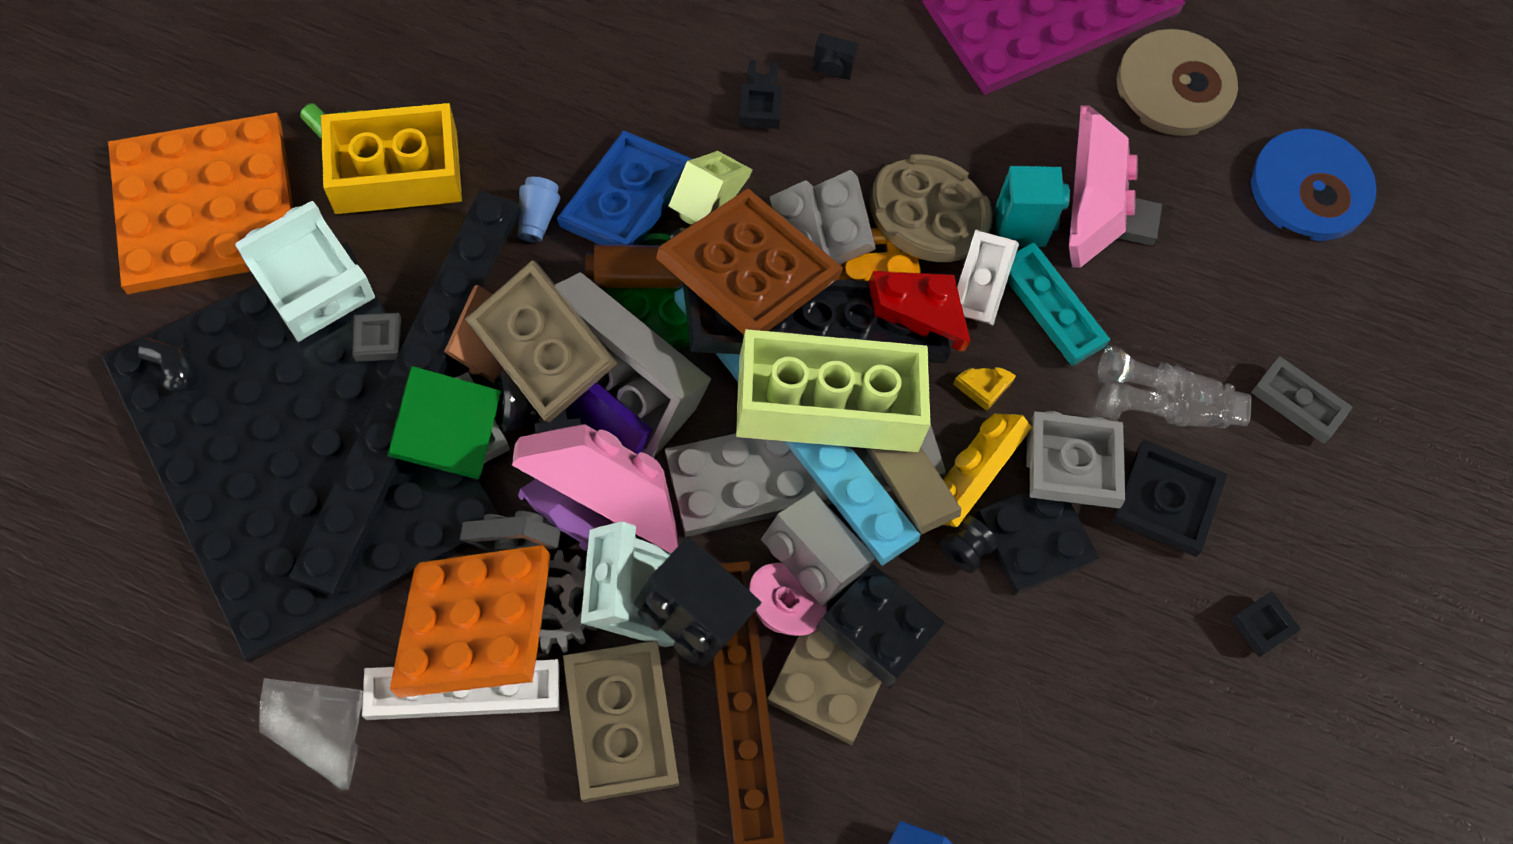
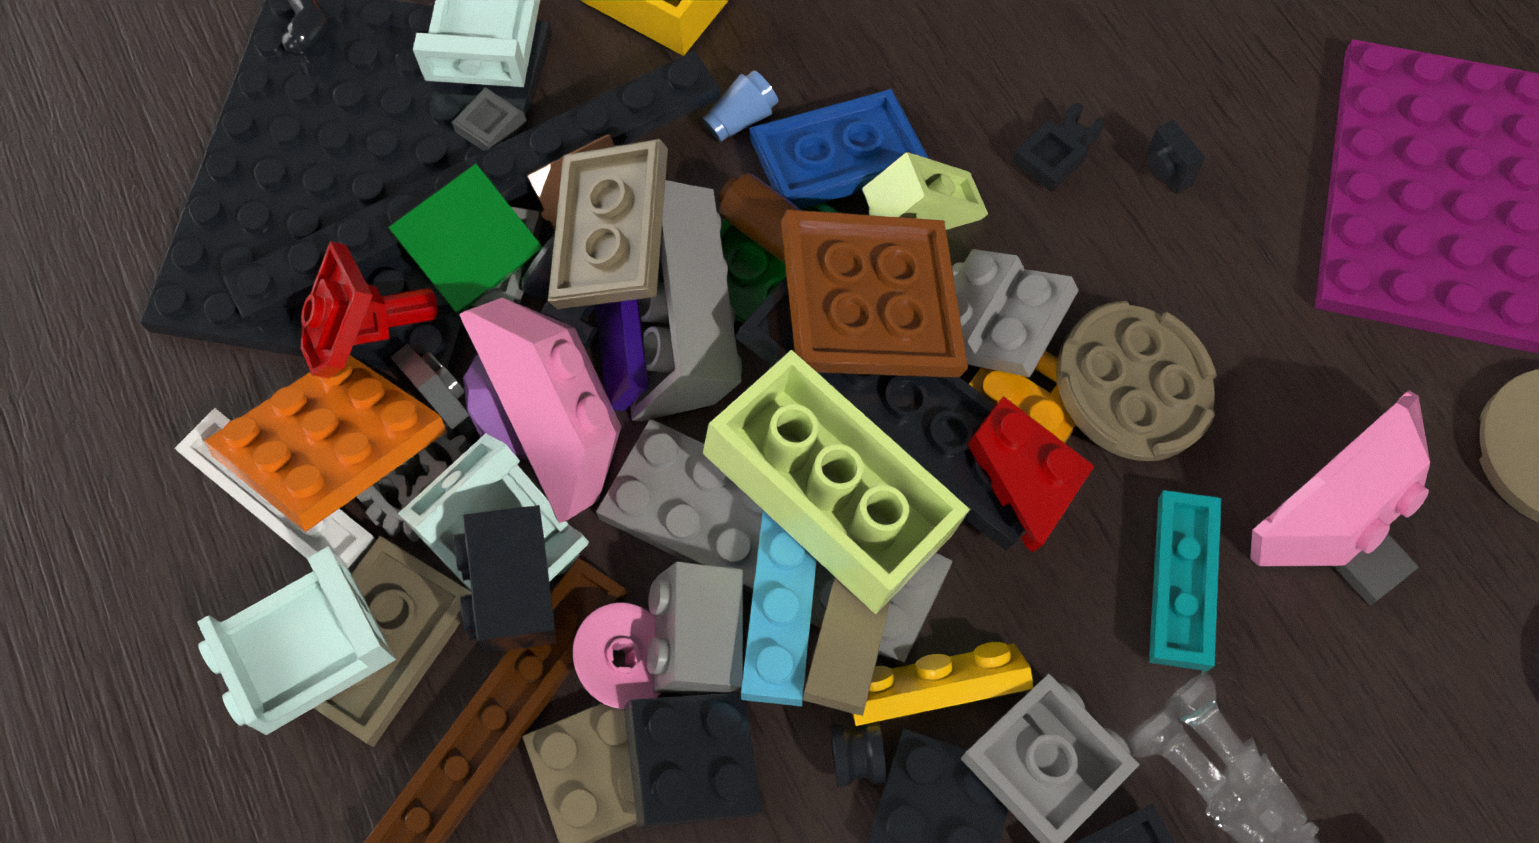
camera: 50 degrees right, 0 degrees up
clear slope [259,678,363,790] -> none
yellow tile [953,367,1016,411] -> none
white plate [957,230,1019,325] -> none
teal brick [994,166,1070,247] -> none
none -> light aqua panel [197,546,396,735]
none -> red piece [301,241,438,379]

